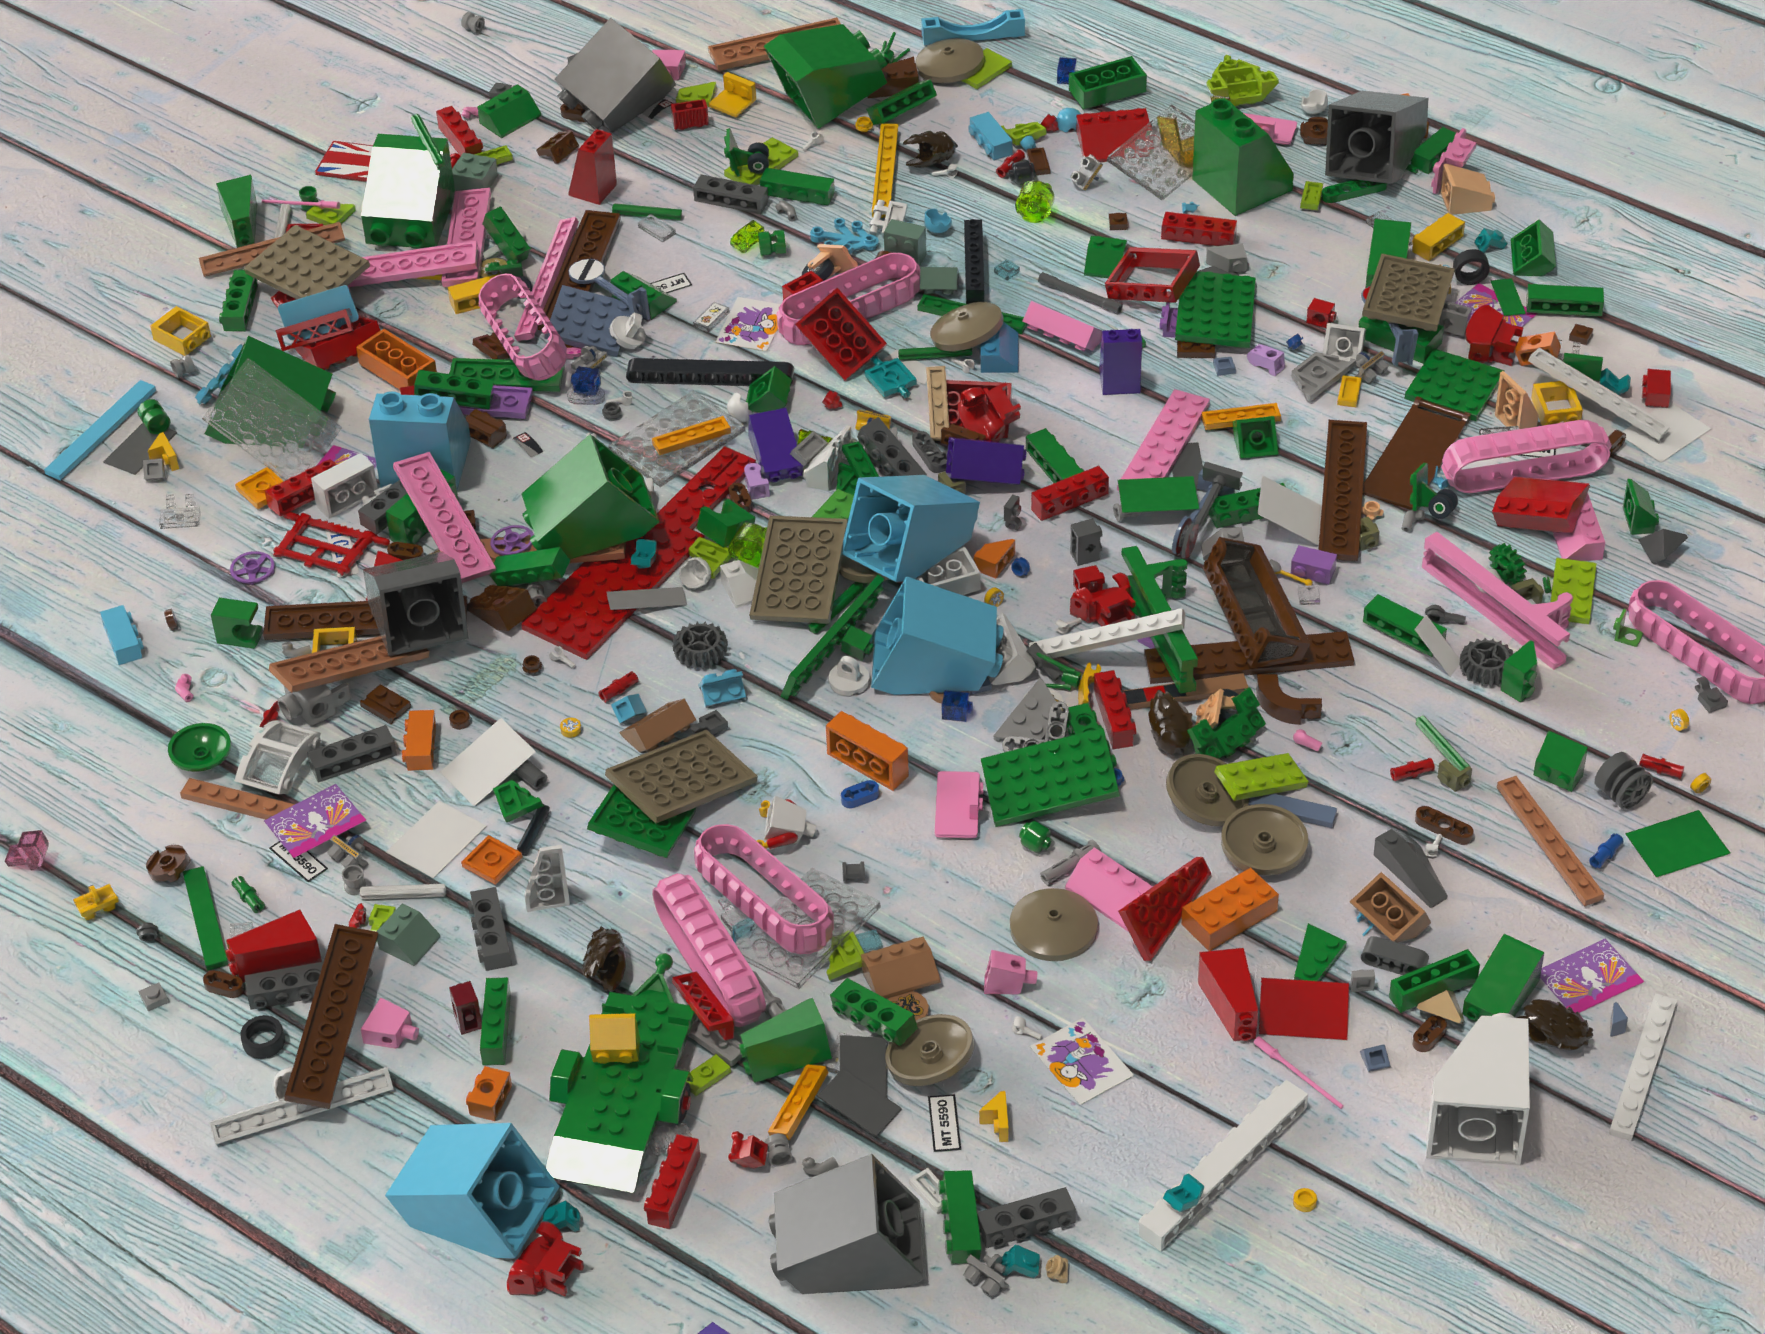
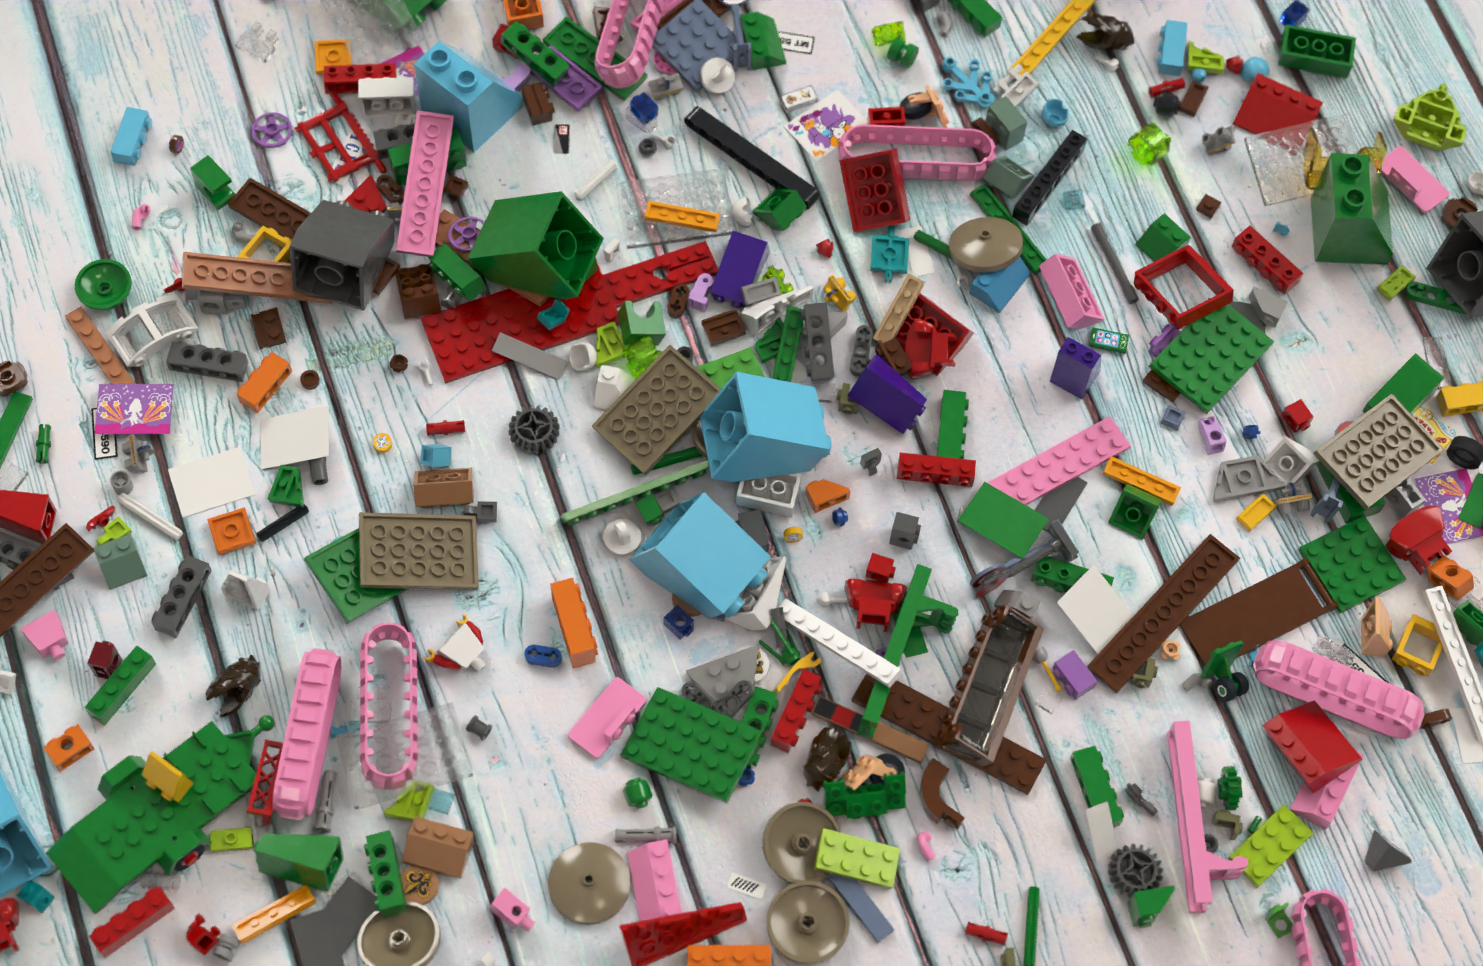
camera: 30 degrees right, 20 degrees up
medium azure bracket [698,669,746,707] -> none
green slope [1622,479,1659,535] -> none
none -> reddish brown plate [701,309,746,346]
none -> white sticker [727,873,767,899]

